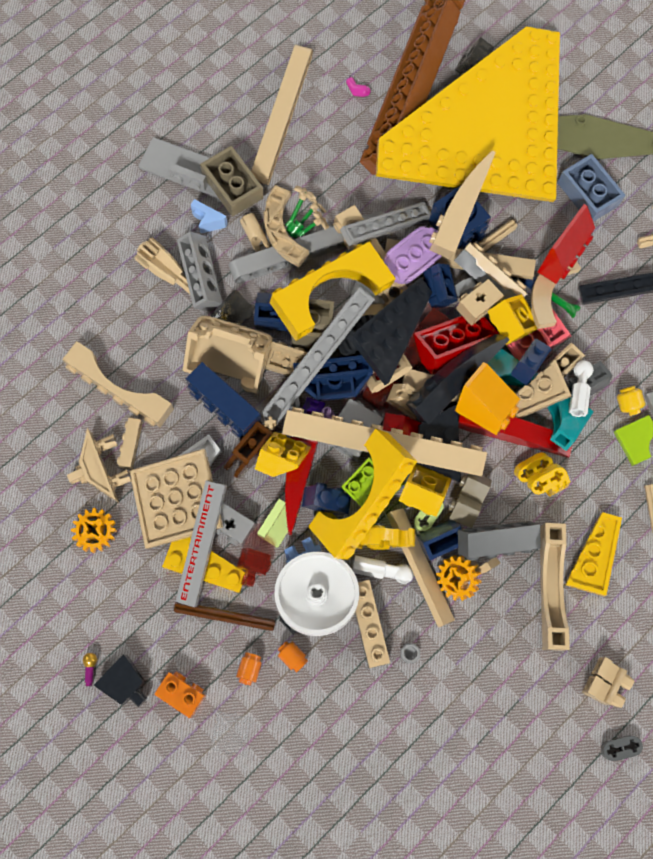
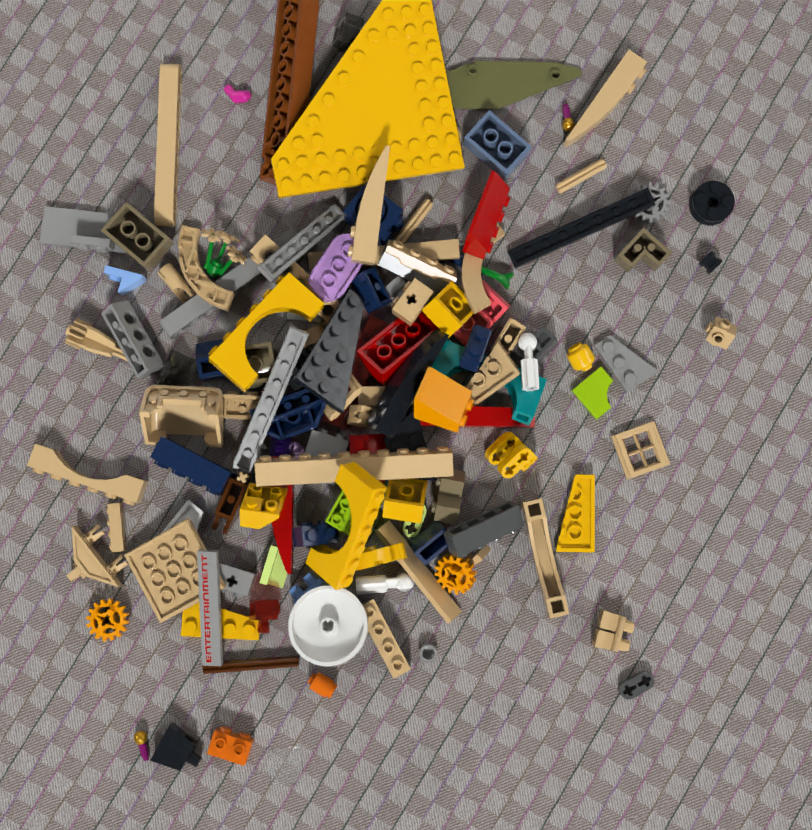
camera: 10 degrees left, 10 degrees up
orange brick [236,652,262,686] -> none

